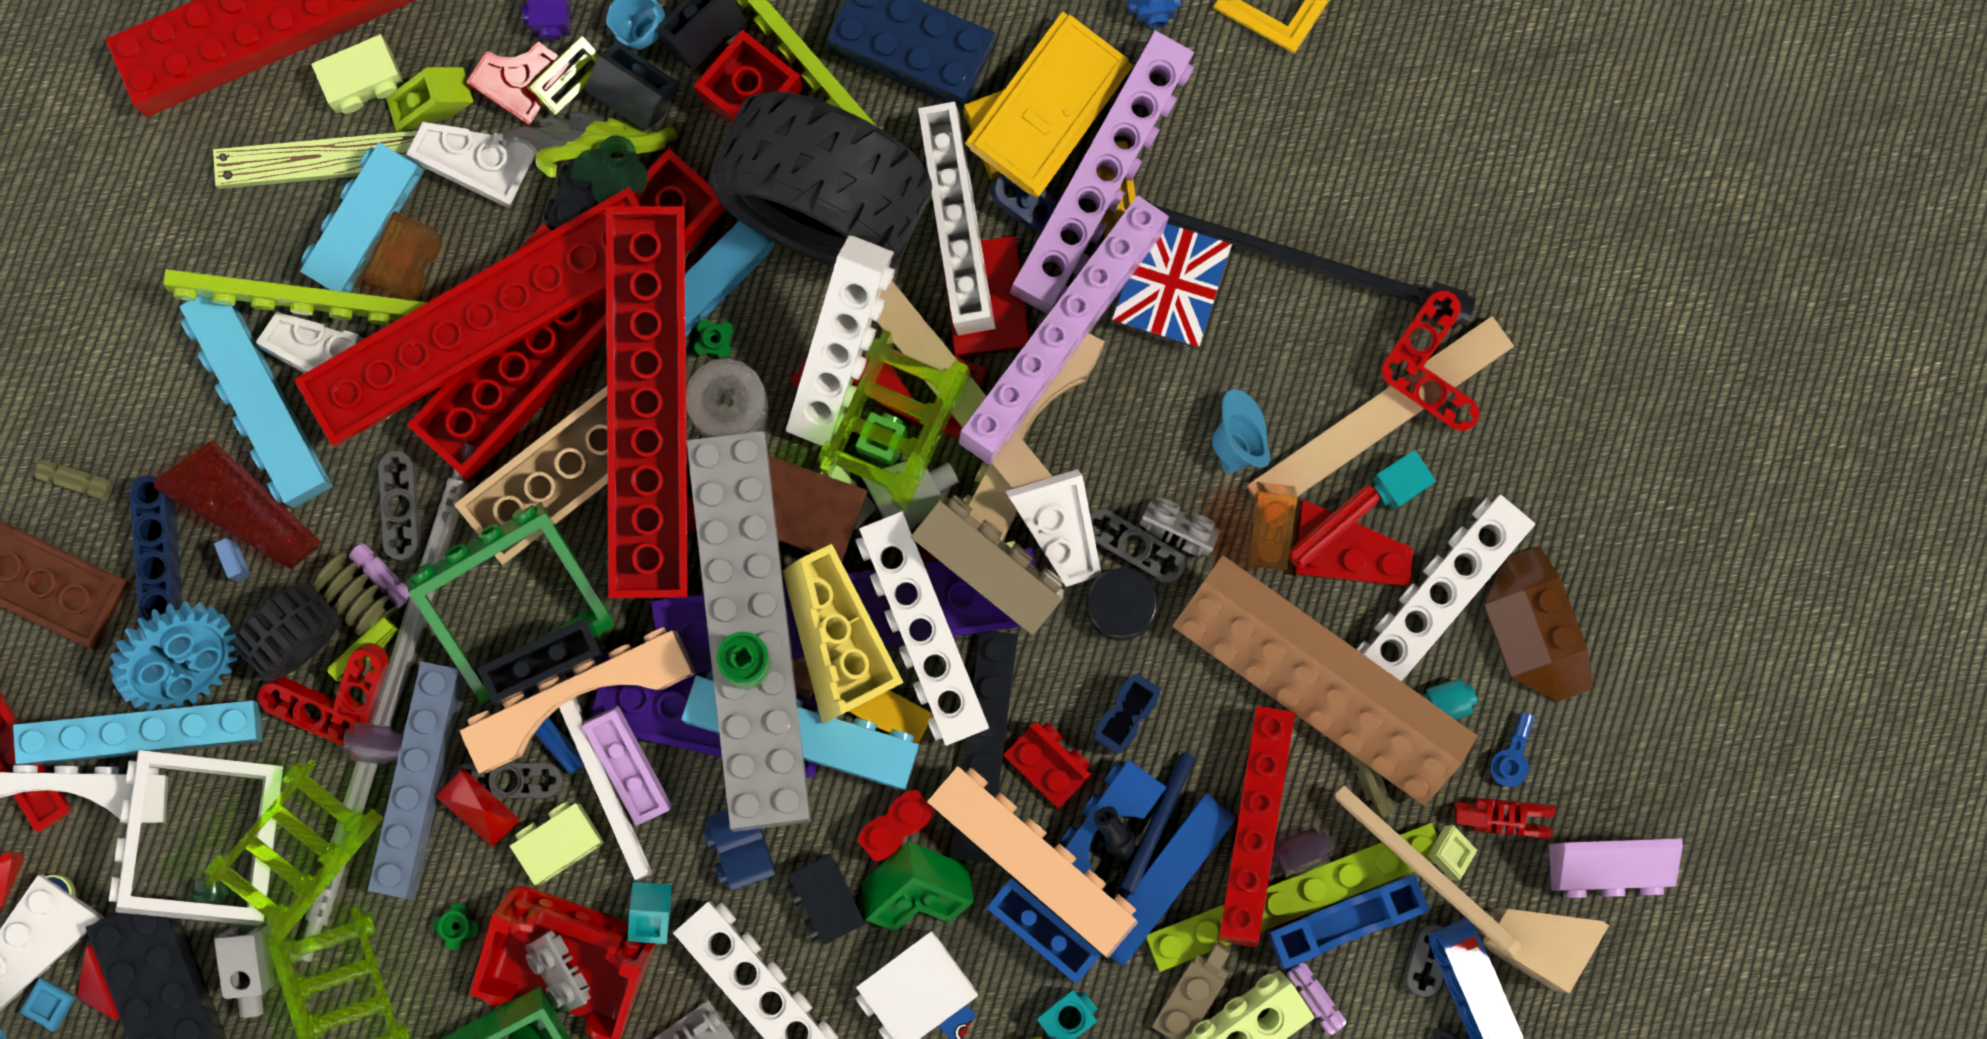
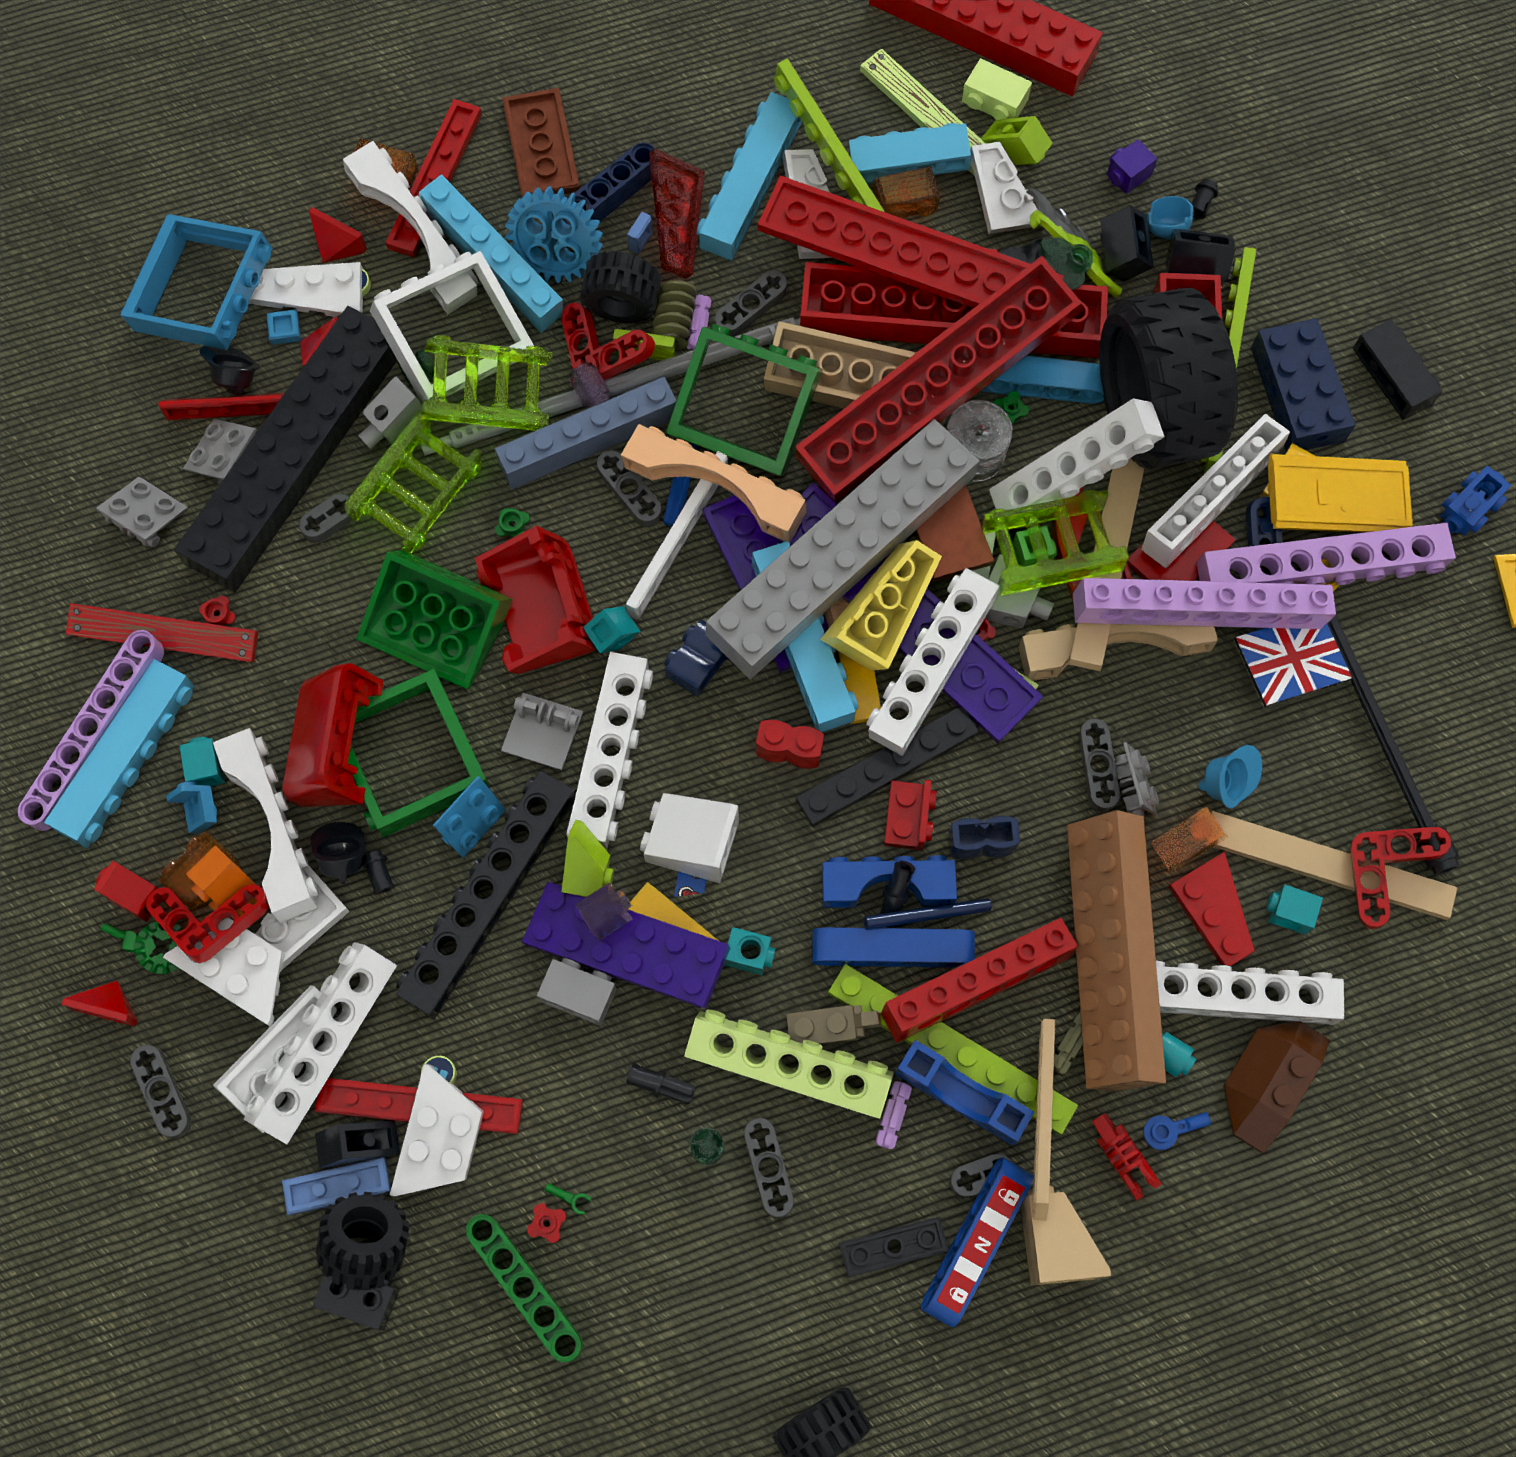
camera: 55 degrees right, 10 degrees down
olive axle [34,459,111,499] -> none
red slope [435,768,520,847] -> none
tile [465,42,569,126] -> none
black brick [477,618,607,705] -> none
yellowish green brick [510,801,605,886] -> none
light grey hinge [524,930,591,1013] -> none
tile [527,36,599,115] -> none
lavender plate [581,706,672,826] -> none
green wheel [716,631,771,690] -> none
black brick [787,854,867,945] -> none
green panel [861,841,974,932] -> none
dark tan brick [911,495,1065,635] -> none
light nougat brick [927,766,1138,958] -> none
blue brick [986,878,1102,984] -> none
white wing [1005,469,1102,587] -> none
black head [1086,568,1158,641] -> none
brick [1273,827,1333,878] -> none
red axle [1288,485,1380,568] -> none
yellowish green tile [1427,825,1477,881] -> none
lavender slope [1549,839,1683,898] -> none

